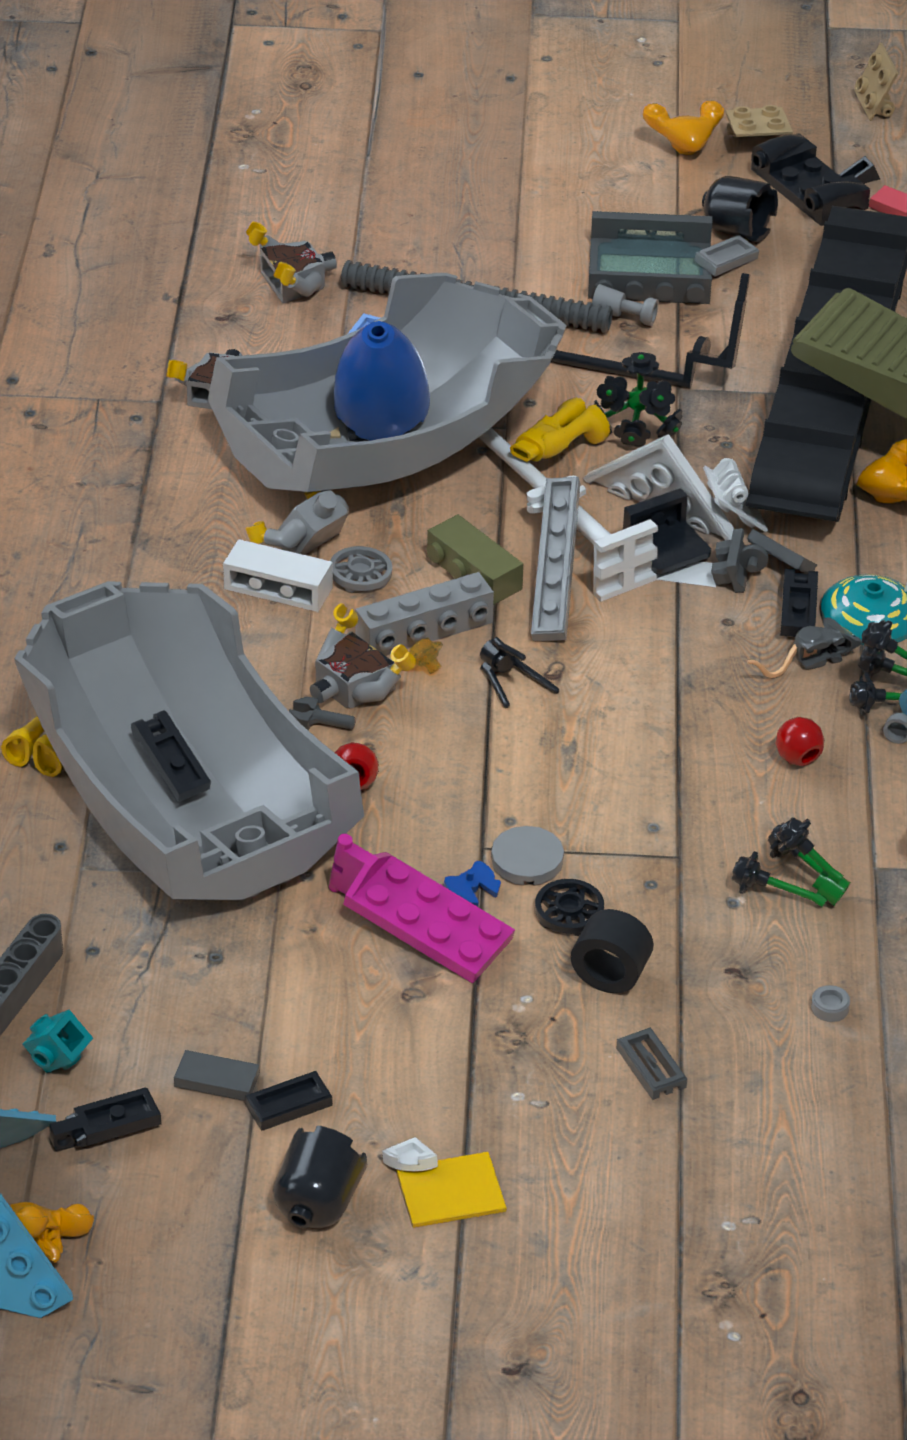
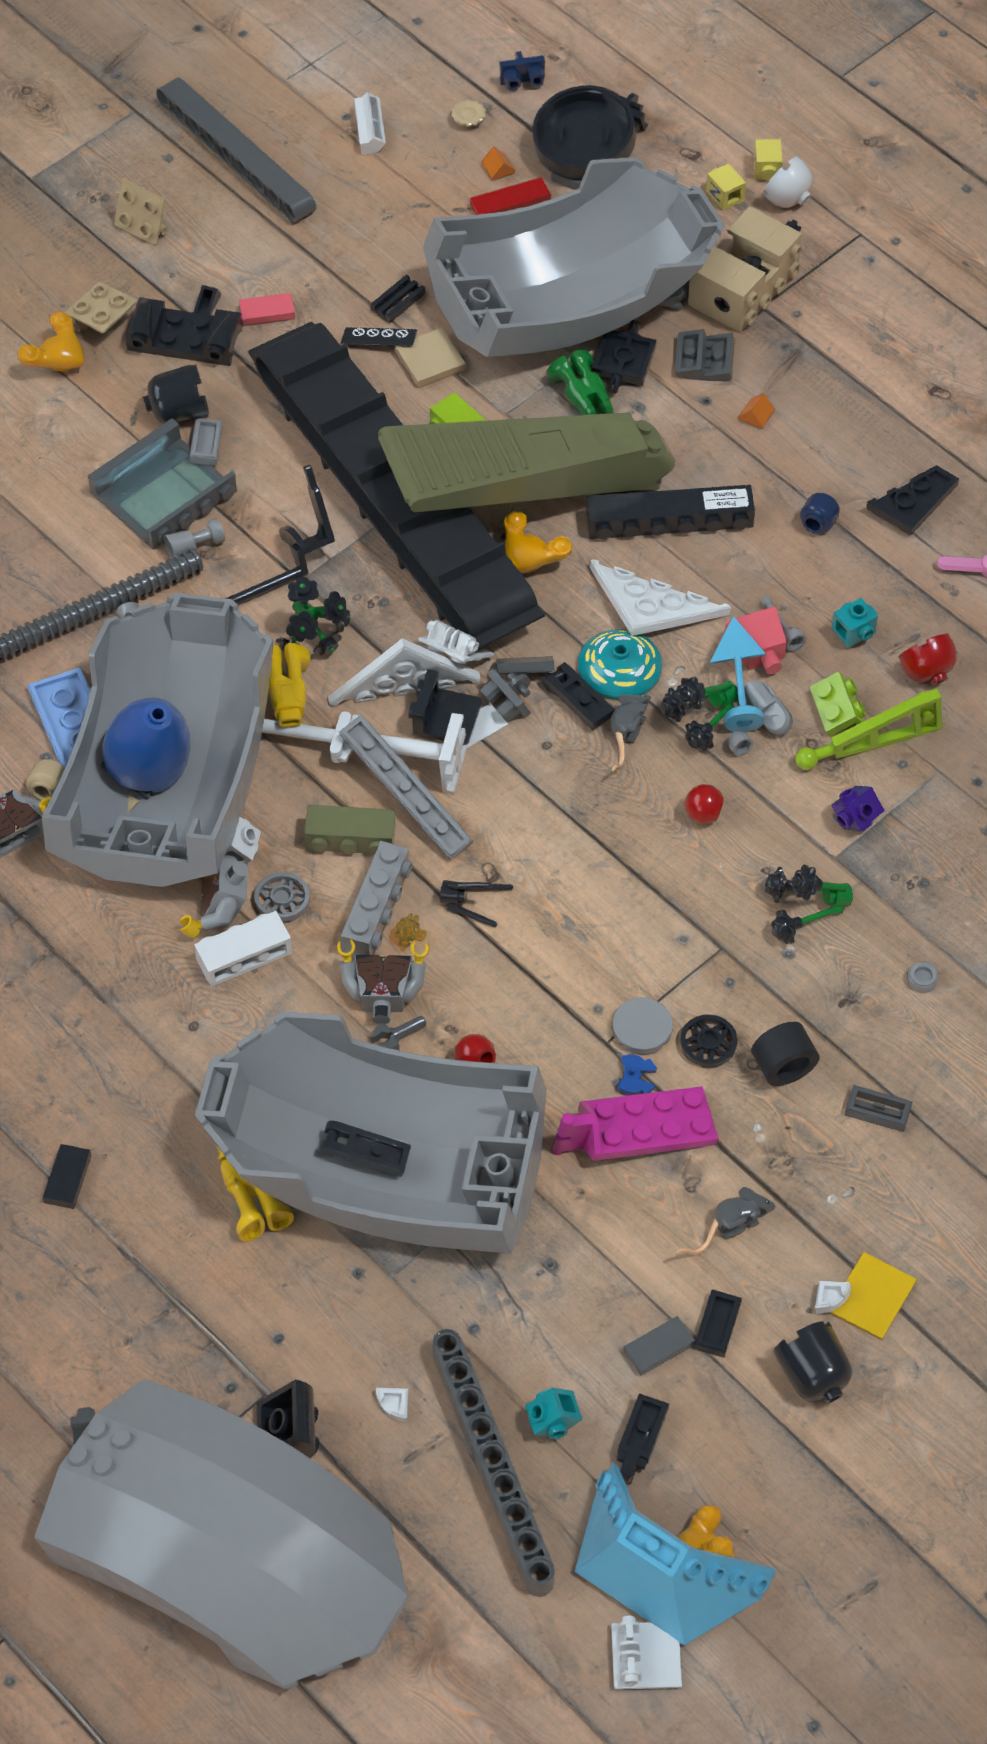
camera: 45 degrees left, 15 degrees up
none -> white brick [225,817,261,863]
none -> dark grey animal [676,1187,775,1255]

